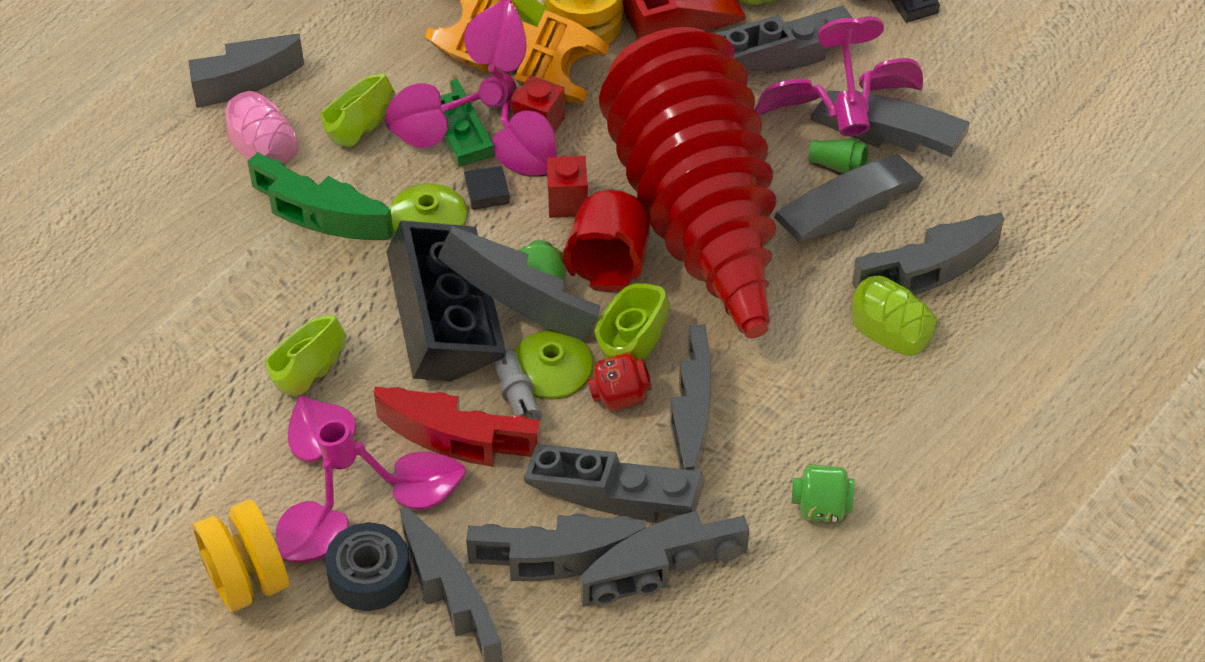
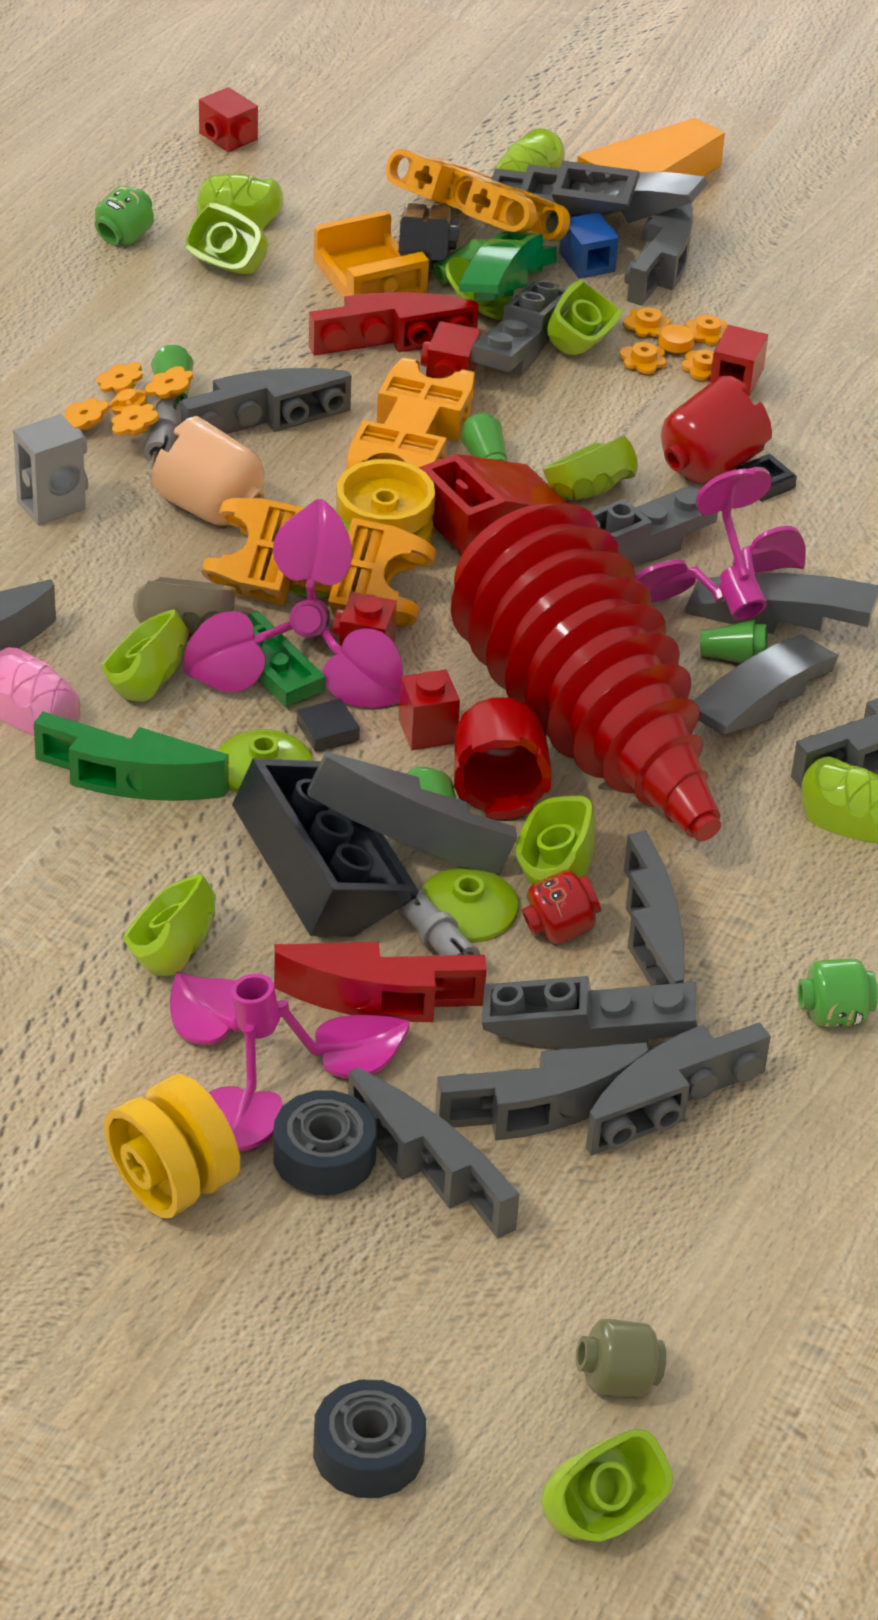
camera: 15 degrees left, 10 degrees down
none -> dark tan piece [133,577,236,633]

